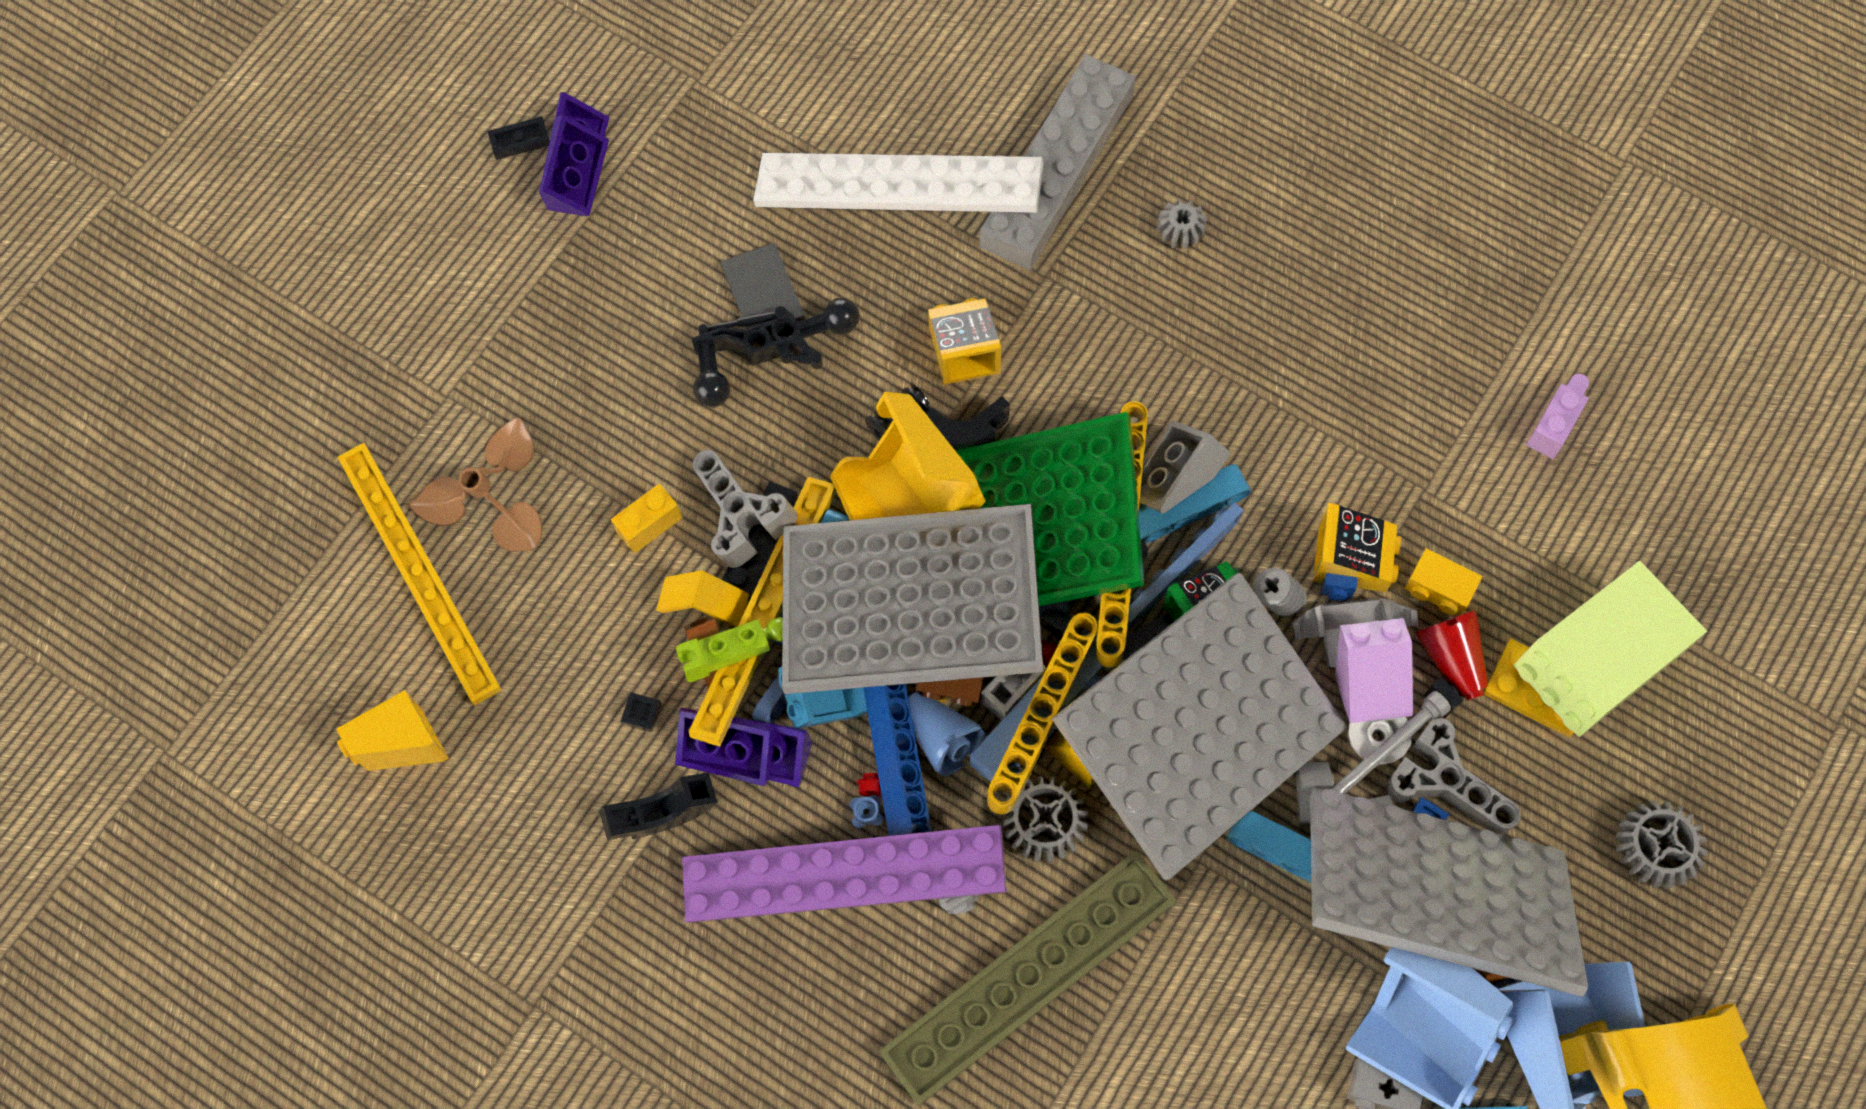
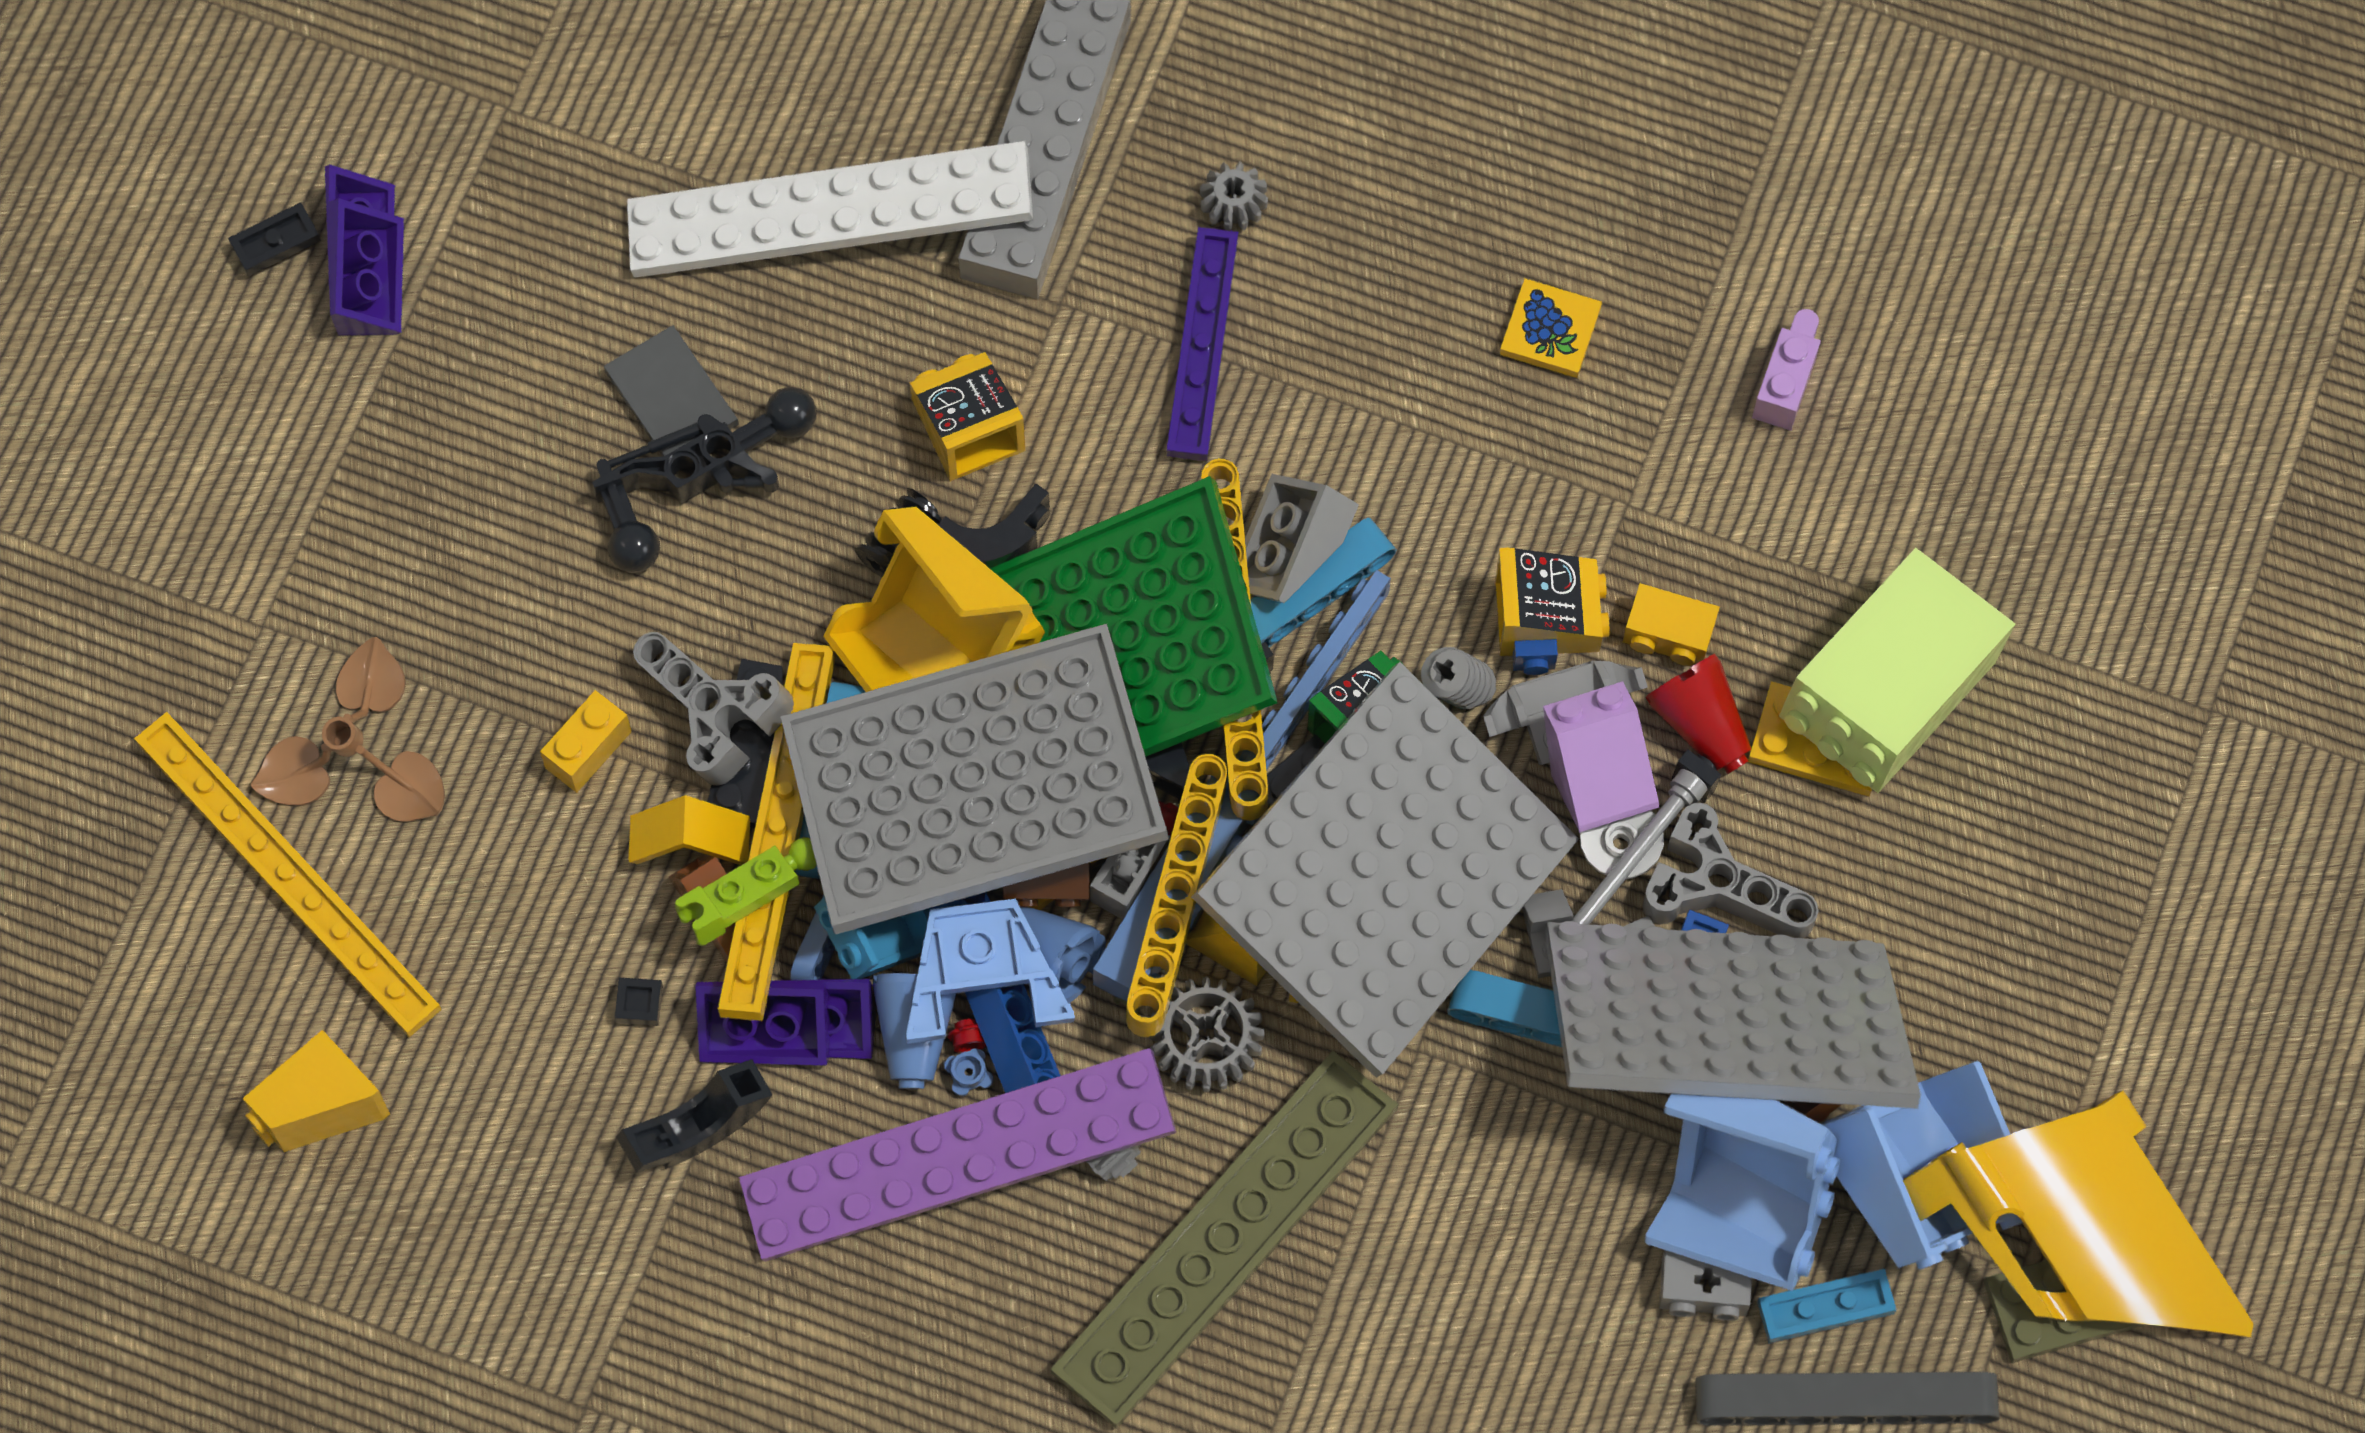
camera: 15 degrees left, 0 degrees up
light grey gear [1615,800,1708,889] -> none
none -> medium blue cone [872,973,957,1089]
none -> light blue wing [906,899,1075,1044]
none -> dark purple plate [1167,227,1238,461]
none -> yellow tile [1500,278,1602,378]

